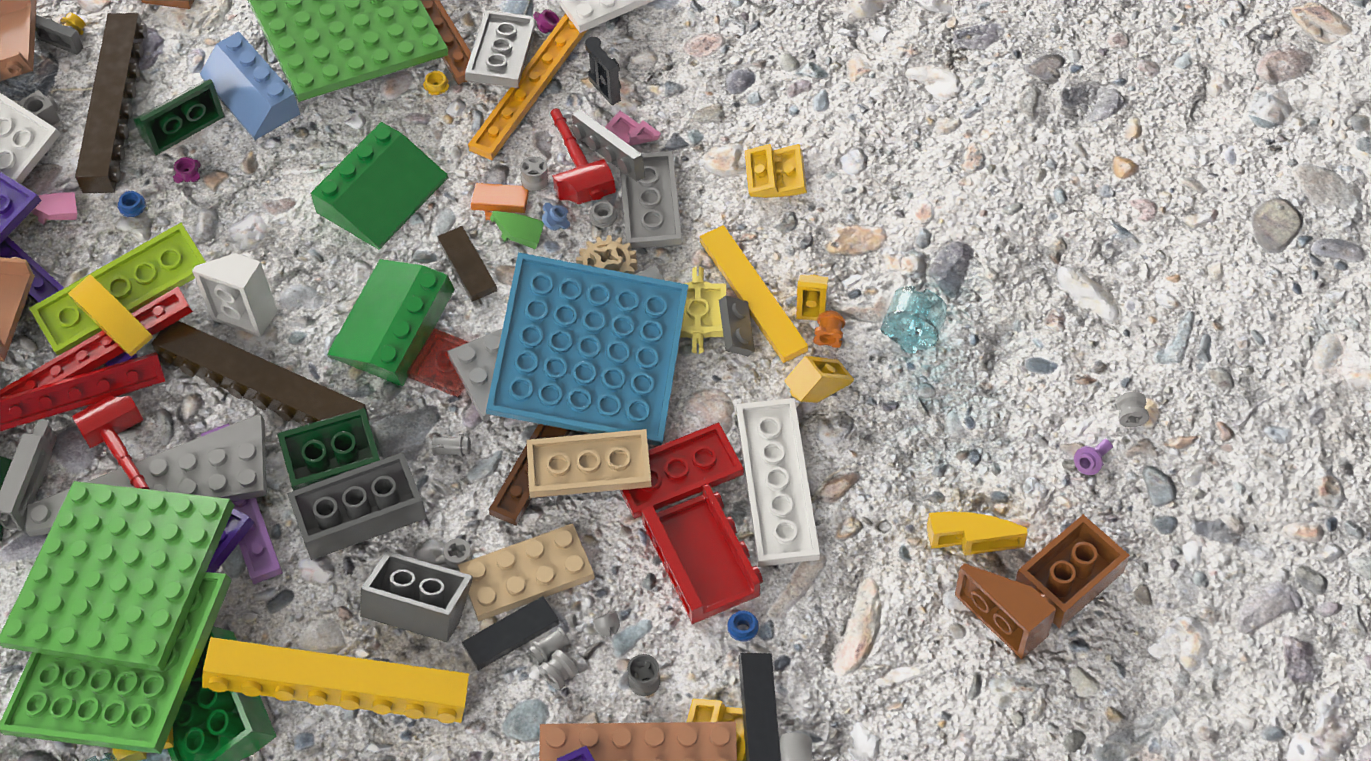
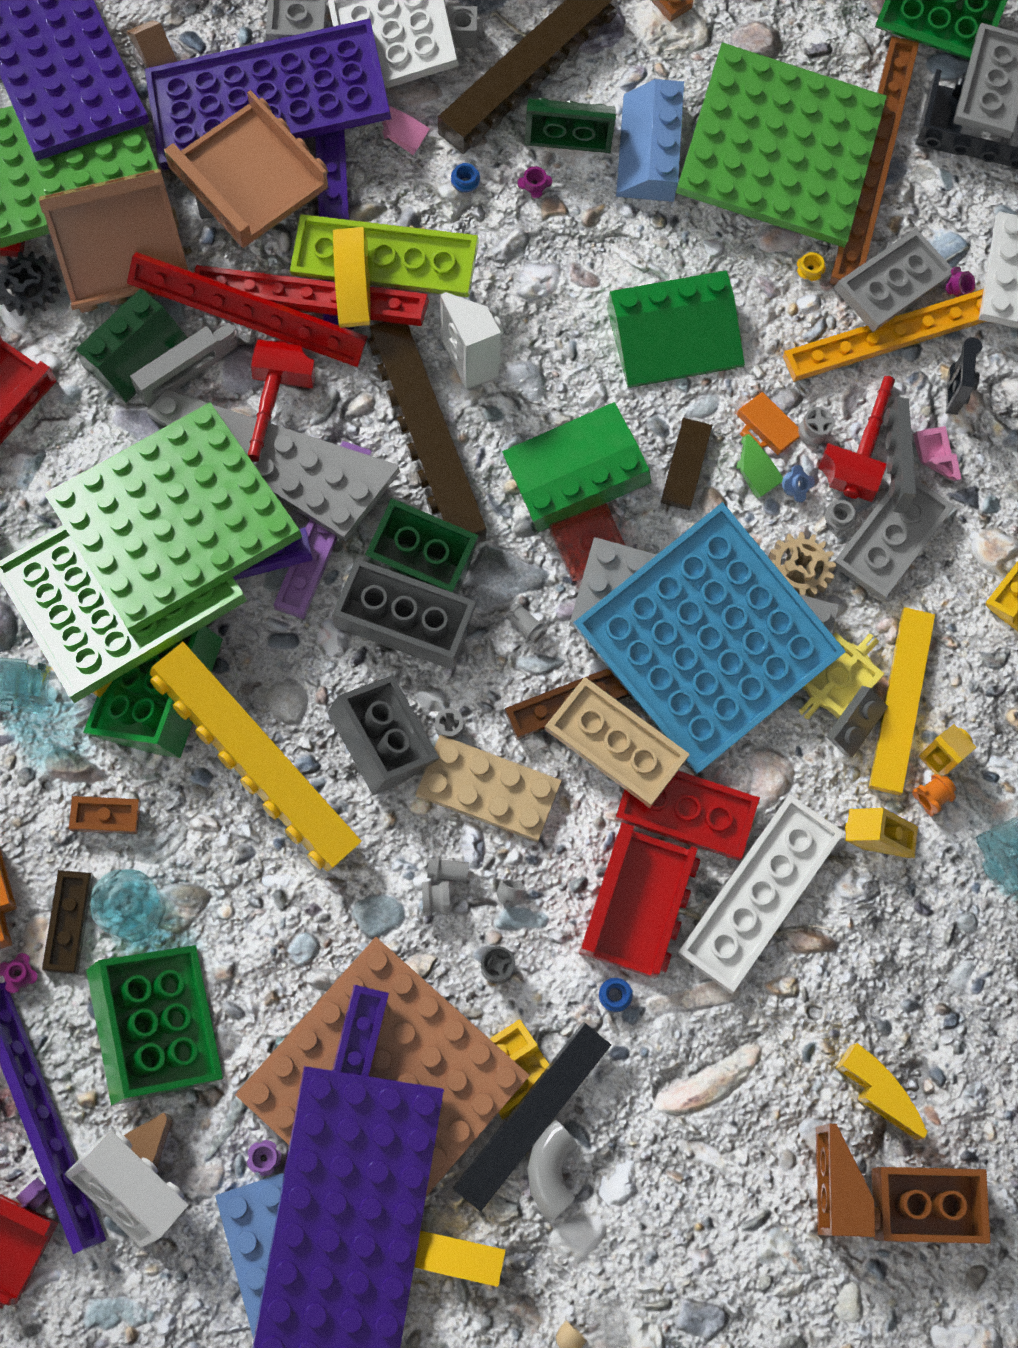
camera: 35 degrees right, 15 degrees up
black tile [462,596,560,671] -> none

